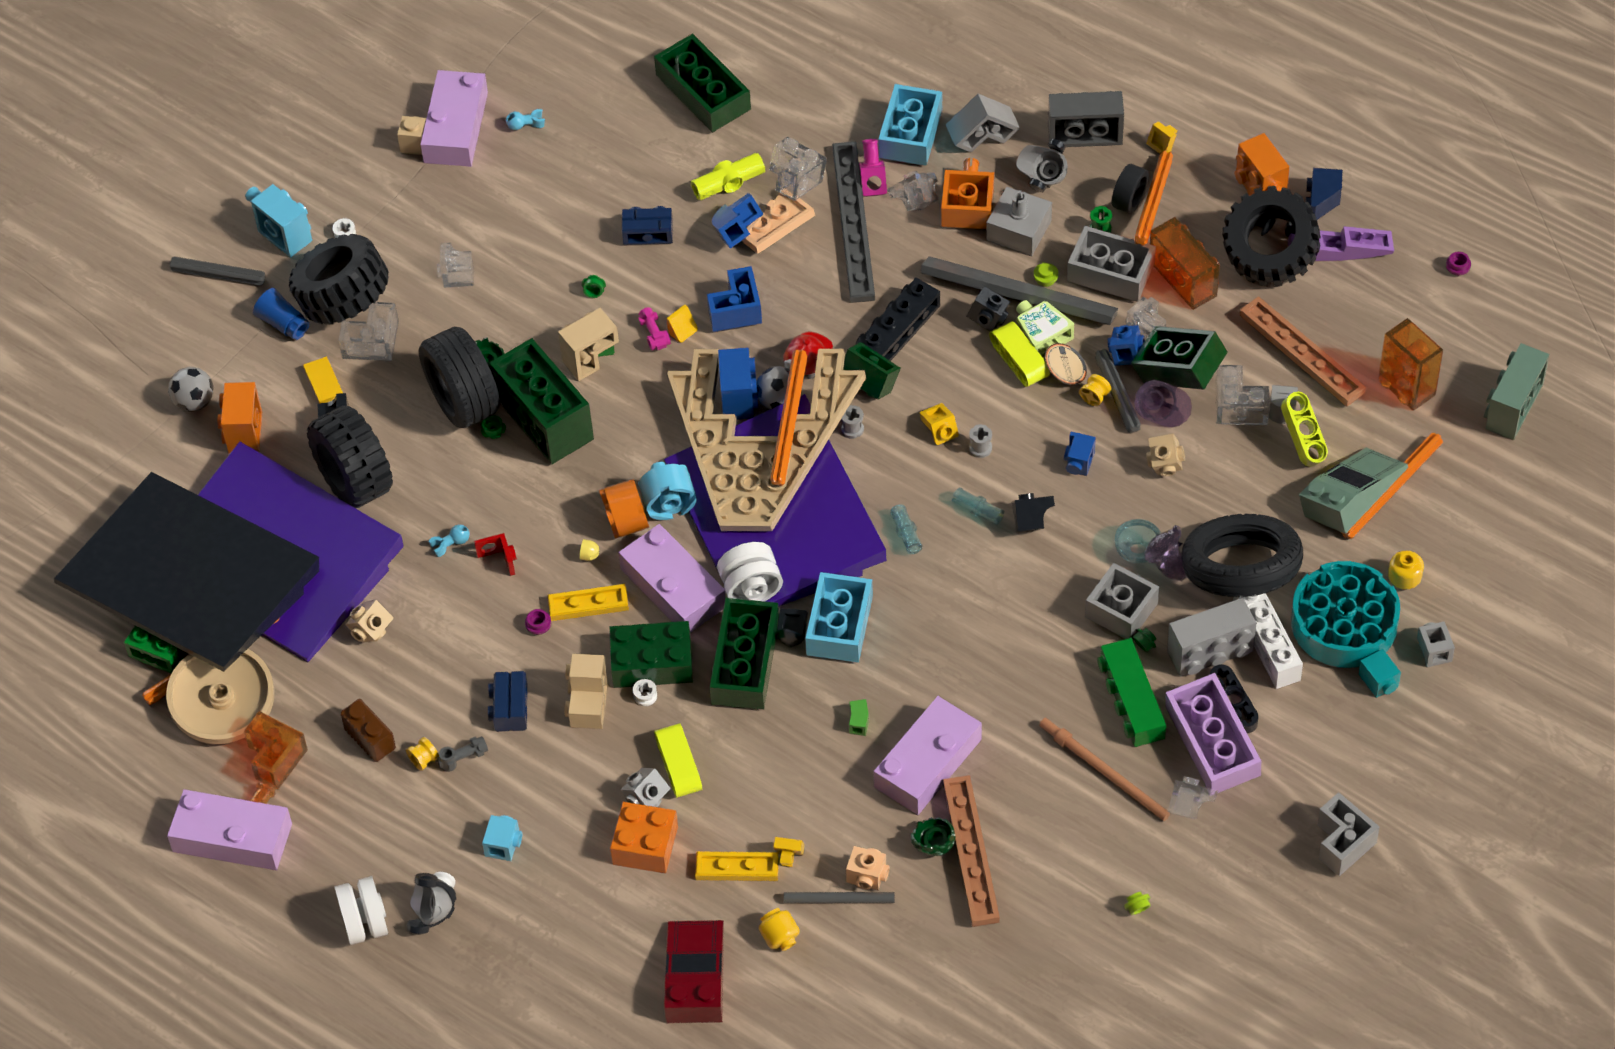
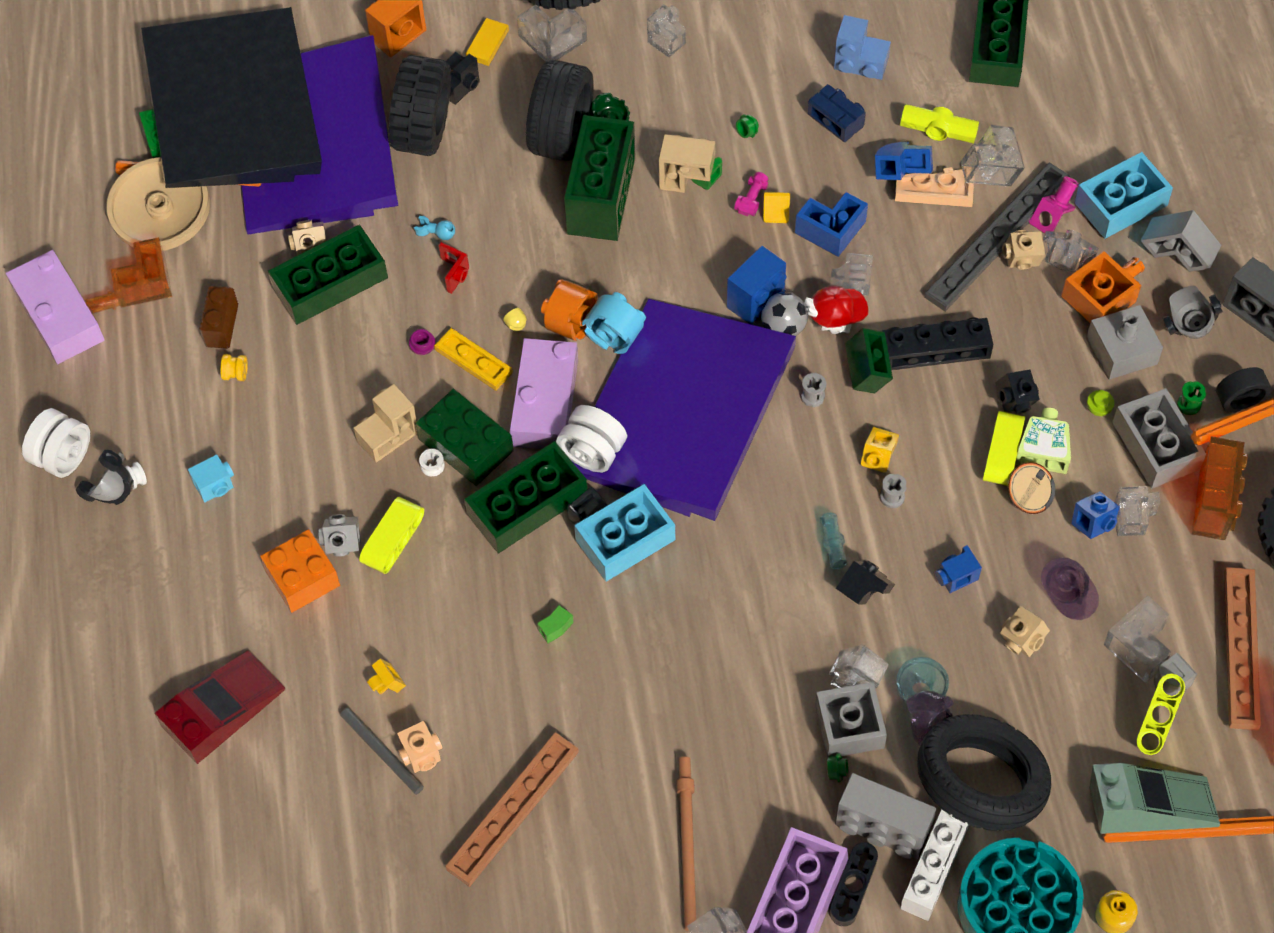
camera: 45 degrees right, 5 degrees up
dark grey bar [437,736,488,772] -> none
green plate [481,415,506,439] -> none
dark blue brick [488,671,528,732] -> none
tan wing [667,349,866,531] -> none
yellow tile [695,851,779,881] -> none
yellow head [758,908,800,951] -> none
orange axle [770,350,807,486] -> none
lavender brick [874,696,982,815] -> none
clear light blue pin [890,504,923,554] -> none
dark green hair [911,817,956,856] -> none
dark grey tile [920,256,1118,325] -> none
yellow wheel [1079,374,1111,406] -> none
dark grey axle [1095,349,1141,433] -> none
green brick [1097,638,1166,747] -> none
dark green brick [1131,326,1228,390] -> none
none -> dark green brick [268,224,388,325]
none -> clear brick [829,644,889,688]
none -> clear brick [830,253,873,296]
none -> medium blue brick [834,15,891,80]
none -> tan brick [1002,230,1045,270]

